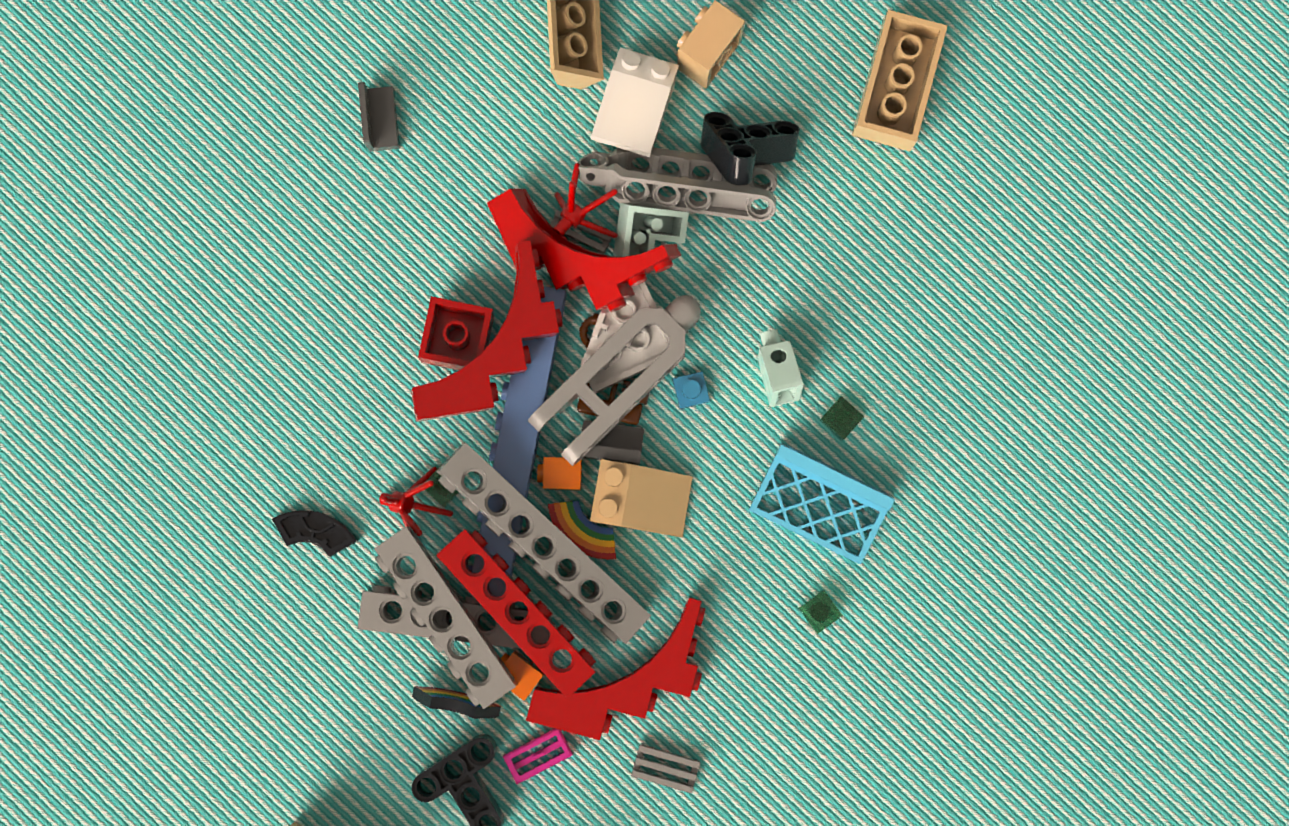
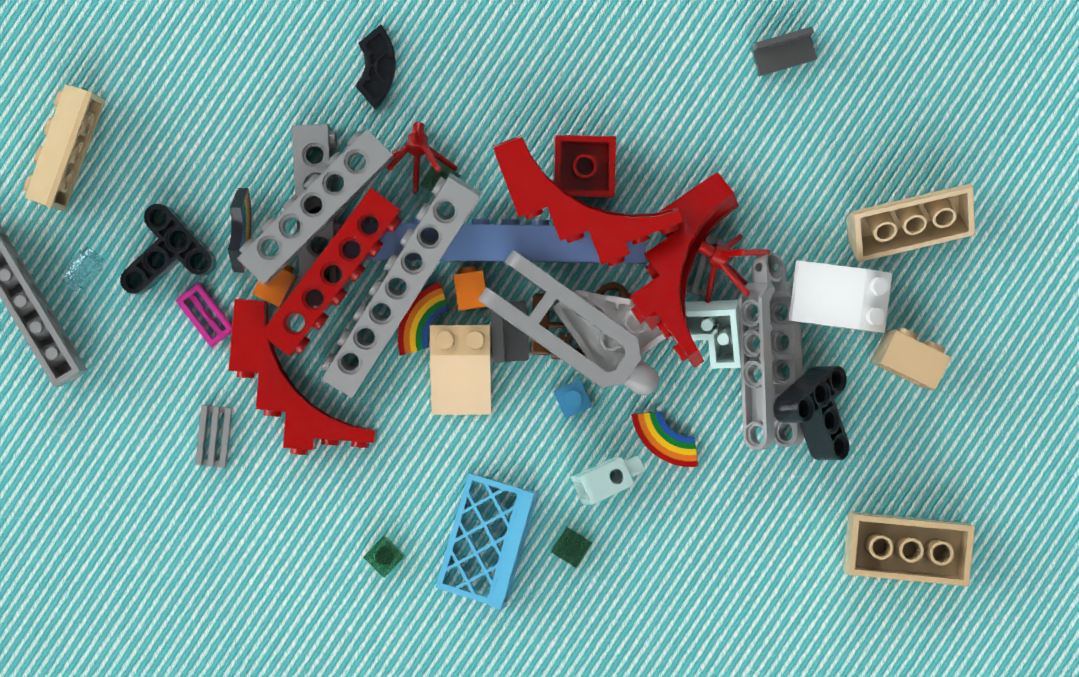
camera: 85 degrees right, 5 degrees up
none -> tile [631,411,698,467]

